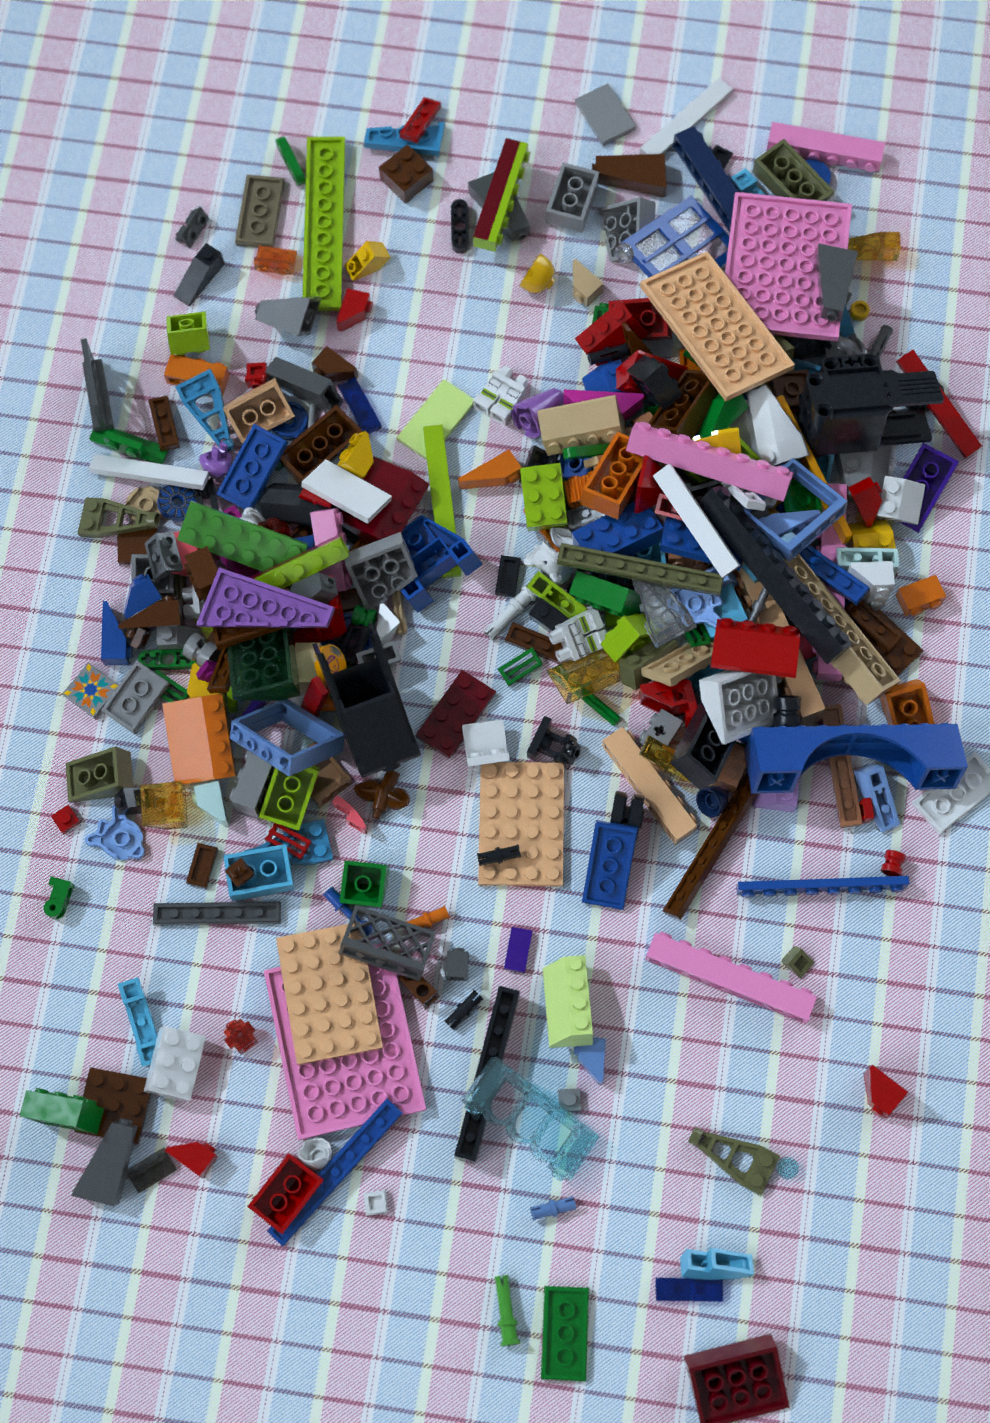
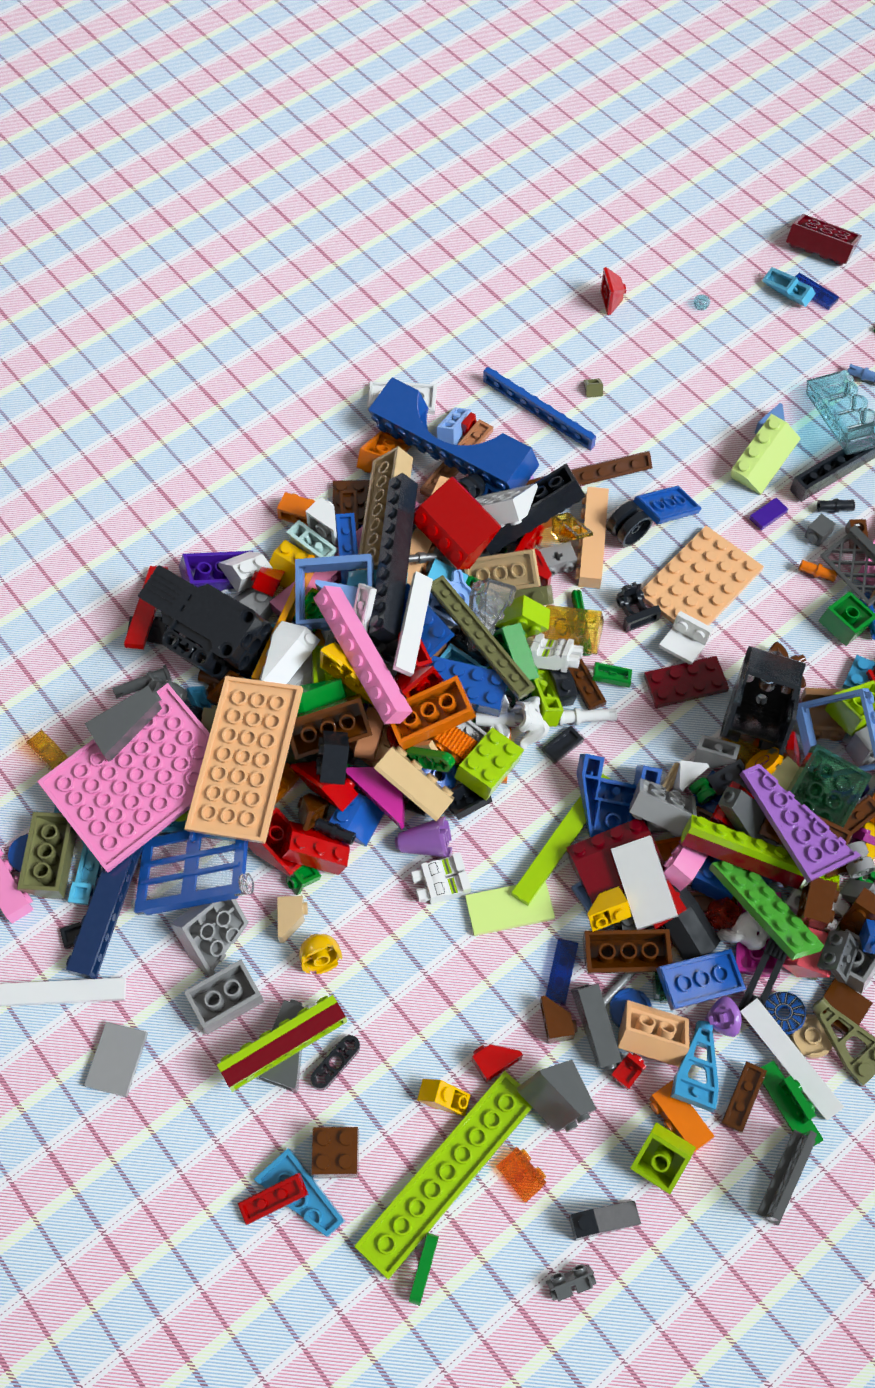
camera: 140 degrees left, 10 degrees down
dark tan tile [235,174,285,249] -> none
coral slope [332,795,367,834] -> none
orange slope [458,449,522,489] -> none
black pin [477,844,521,866] -> none
light grey plate [558,1088,581,1112] -> none
reddish brown slope [592,154,667,198] -> none
bright pink brick [645,932,817,1024] -> none
olive plate [688,1126,780,1196] -> none
red wheel [880,850,906,876] -> none

